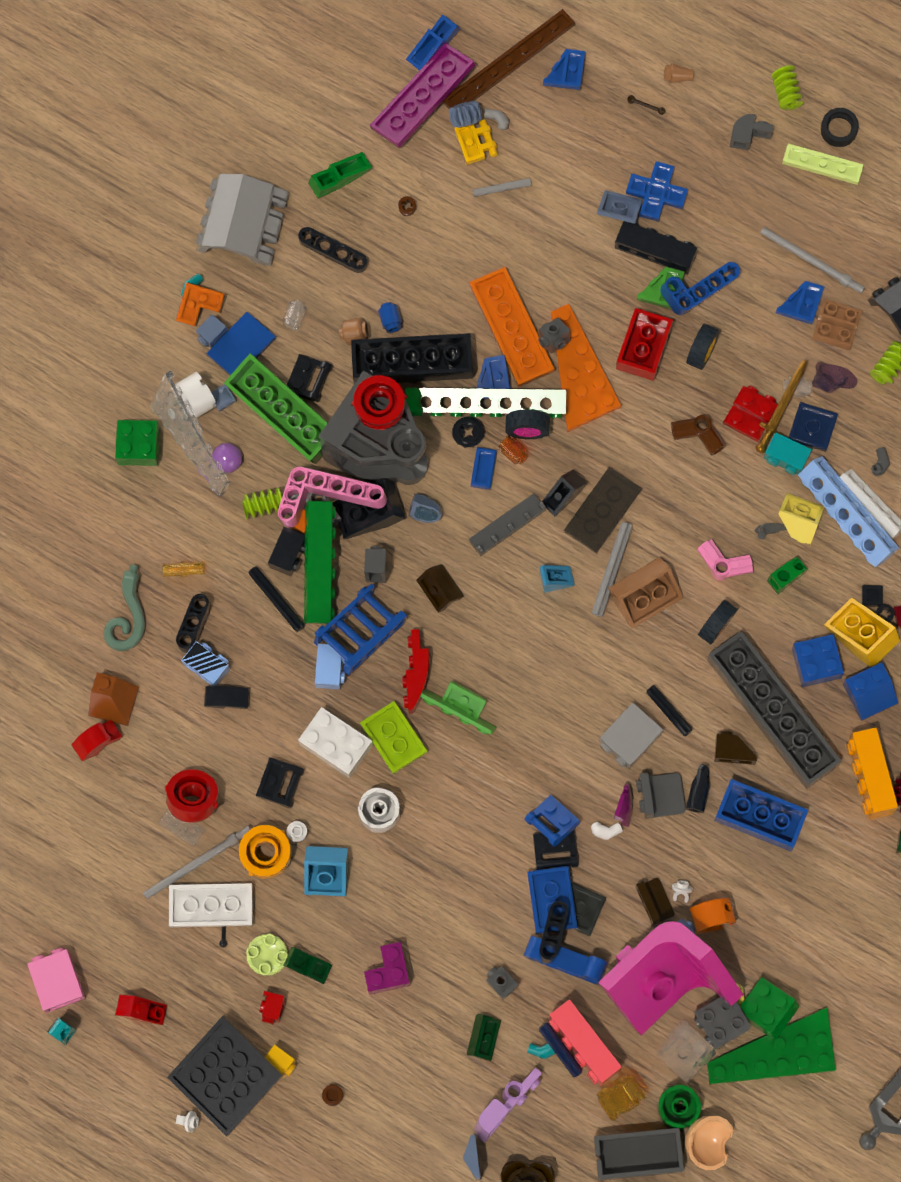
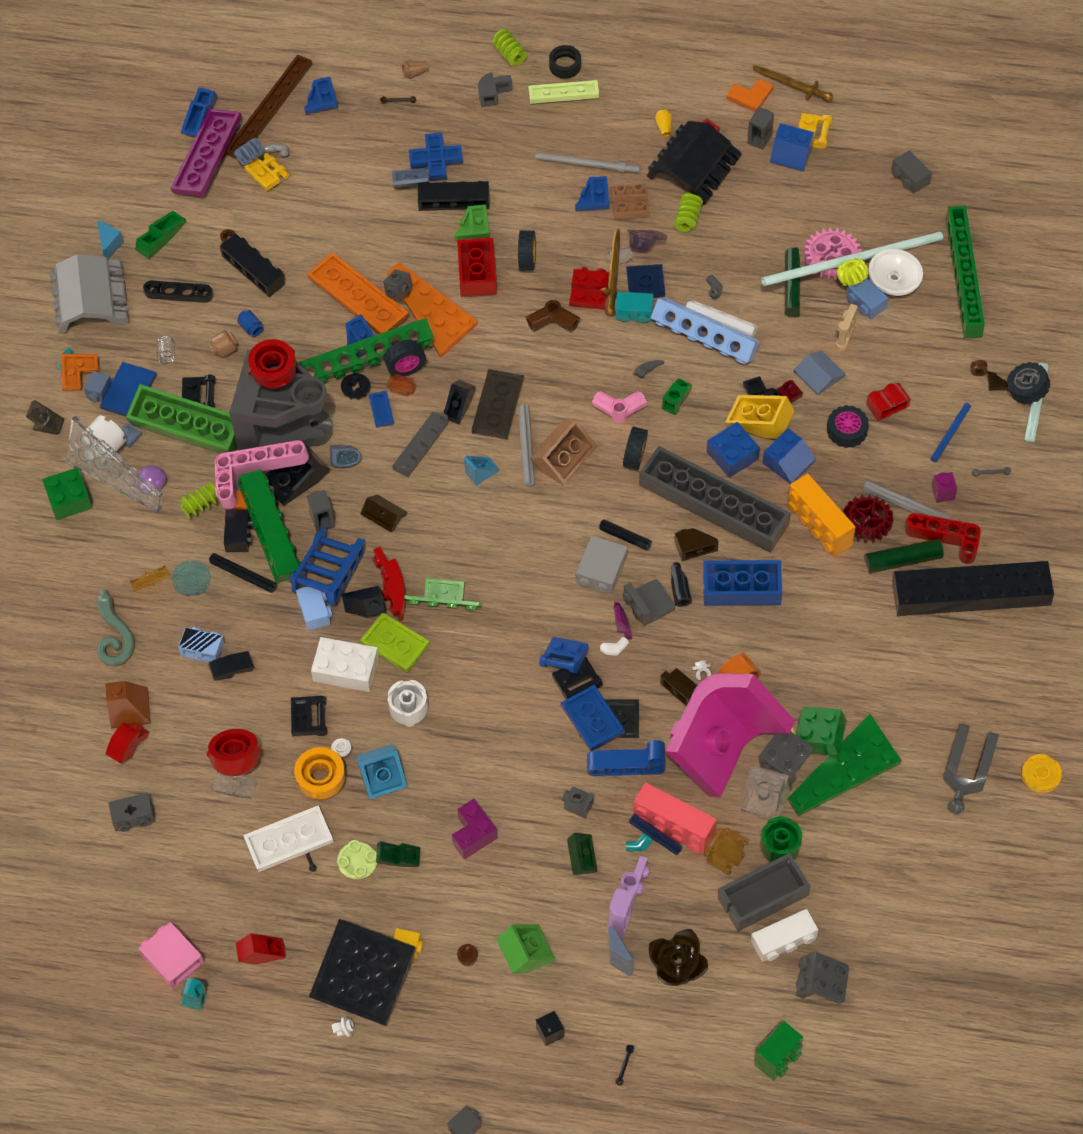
camera: 25 degrees left, 15 degrees down
light grey bar [143,826,250,899] -> none
black beam [176,594,211,653] -> none
red brick [259,991,286,1025] -> none
black brick [351,333,473,384] -> none
light grey bar [472,178,531,197] -> none
black beam [539,901,568,963] -> none
blue beam [660,262,740,315] -> none
light nougat cylinder [685,1116,734,1170] -> none
light yellow slope [779,493,824,545] -> none
none -> clear smoke slope [26,400,65,435]
none -> dark azure slope [97,221,123,259]
none -> dark grey brick [108,793,155,832]
none -> clear light blue tile [172,560,210,597]
none -> black brick [220,233,285,297]
none -> black slope [341,586,385,617]
none -> bright green slope [496,924,556,974]

